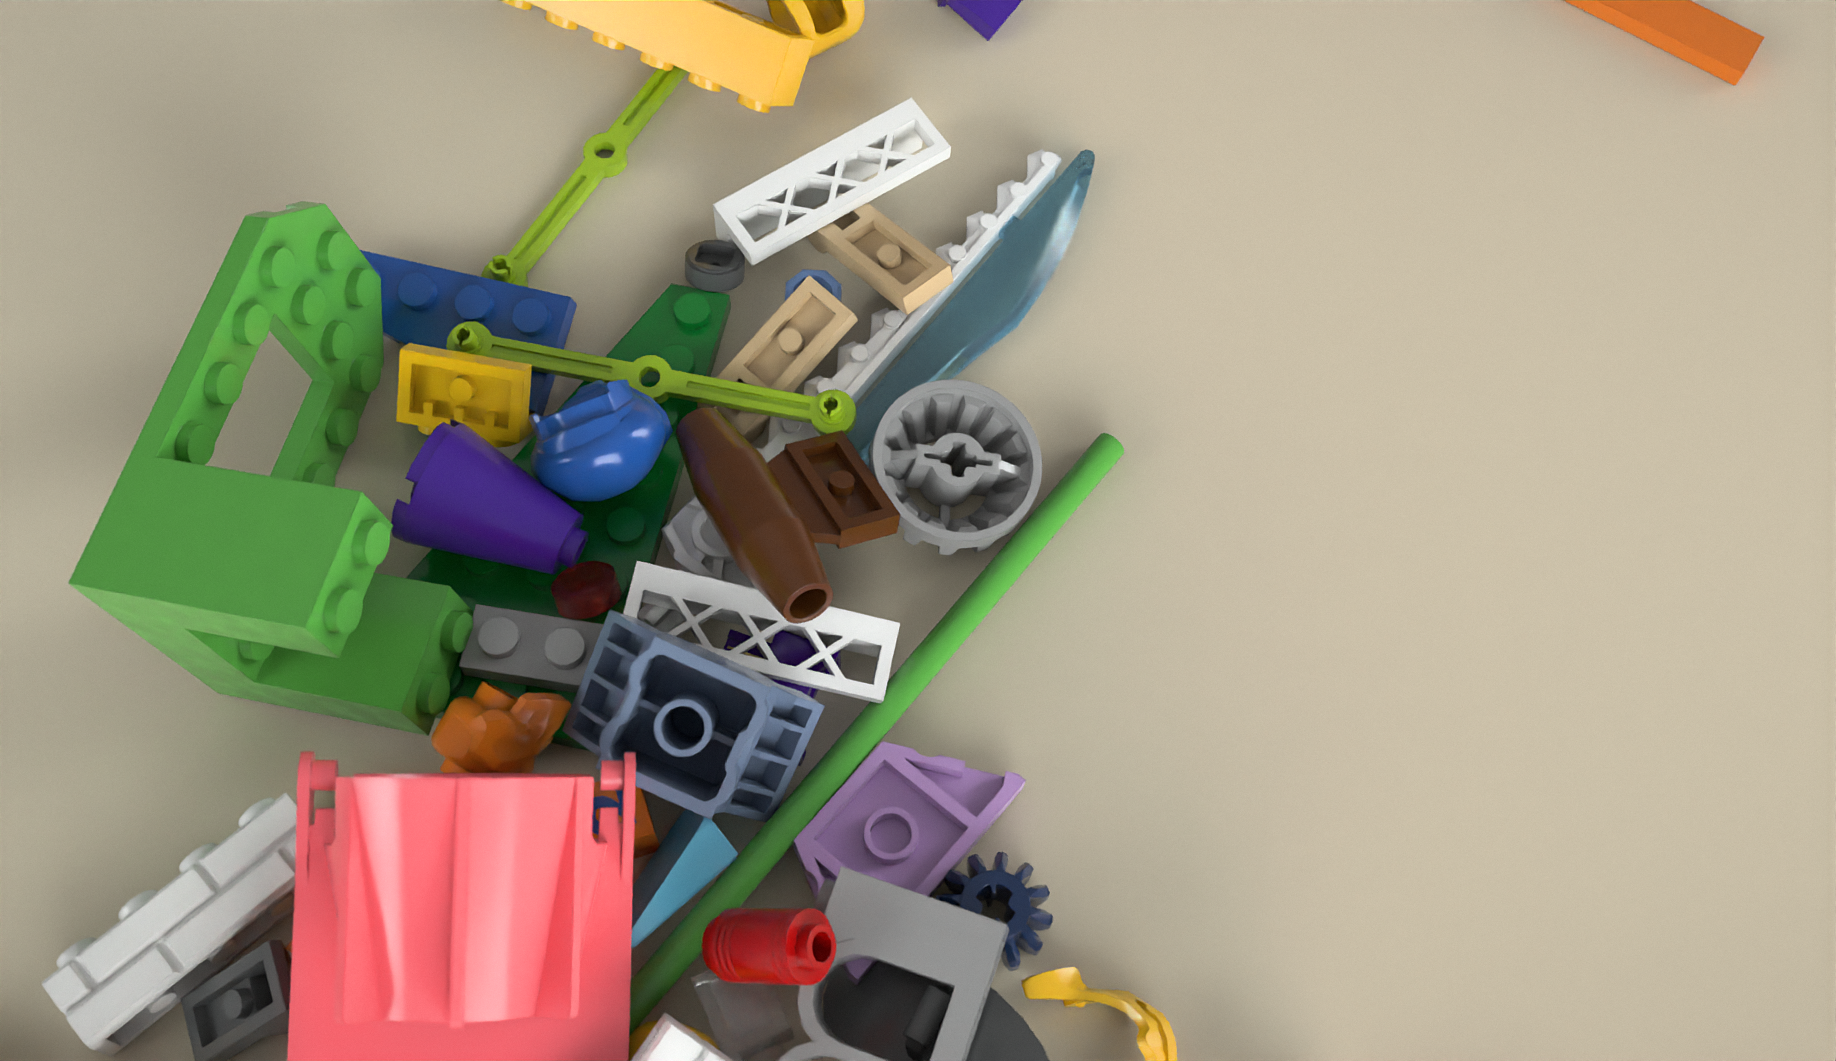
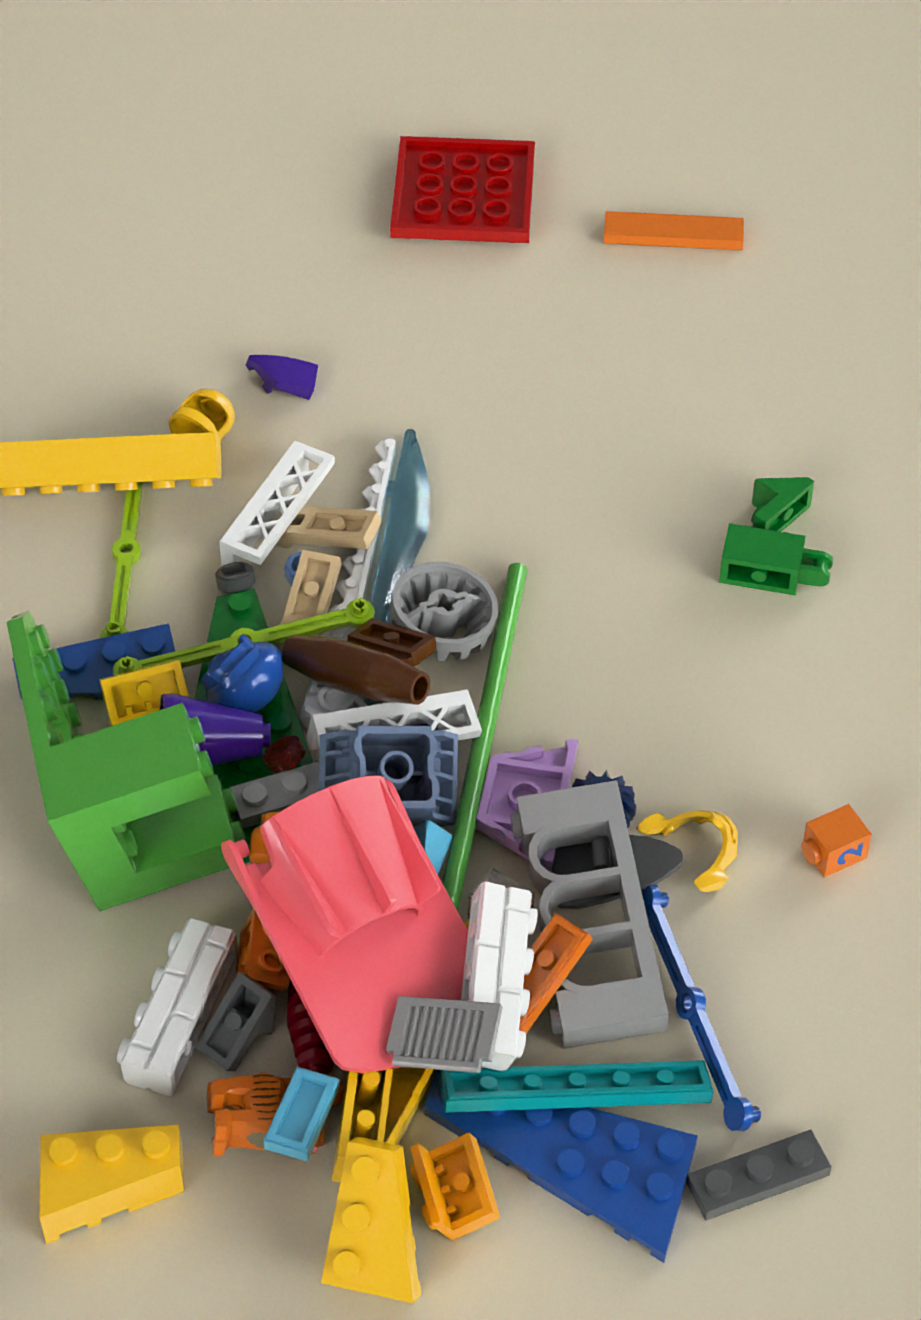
camera: 25 degrees left, 15 degrees down
red head [702,908,836,986] -> none
none -> green brick [719,523,833,595]
none -> green slope [751,477,814,532]

